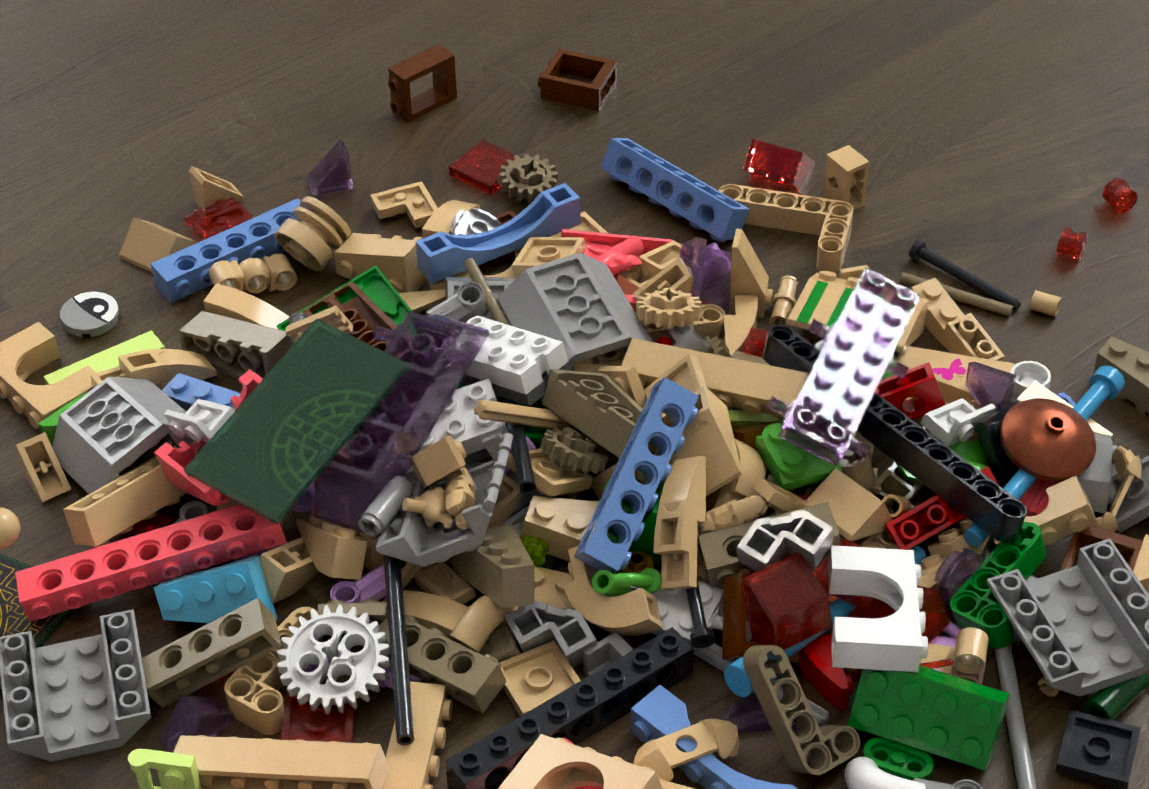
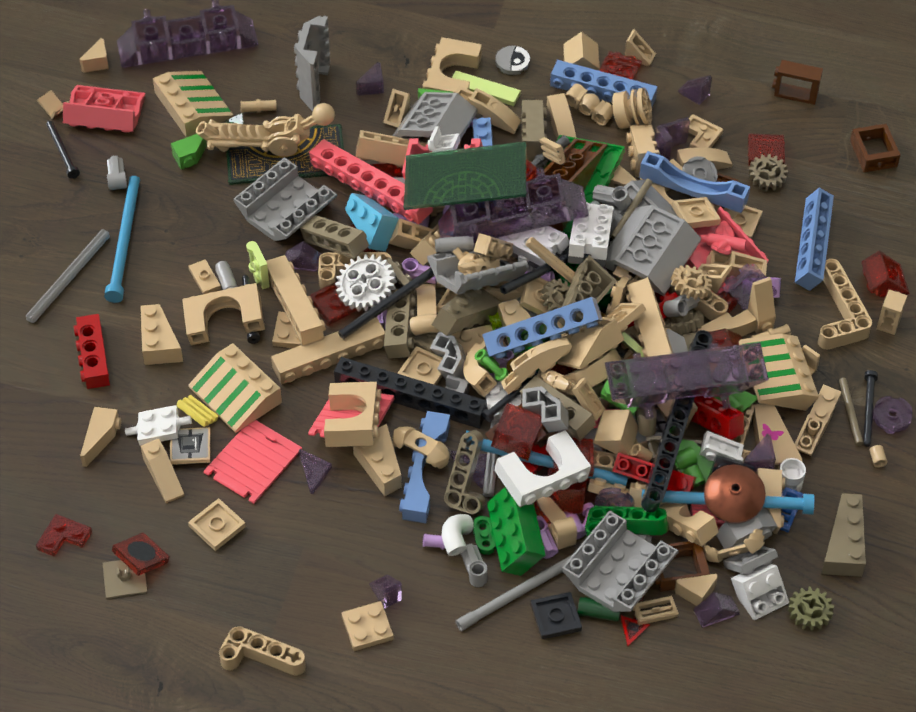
camera: 55 degrees right, 10 degrees up
none -> bracket [655,117,690,161]
none -> clear purple plate [873,396,913,434]

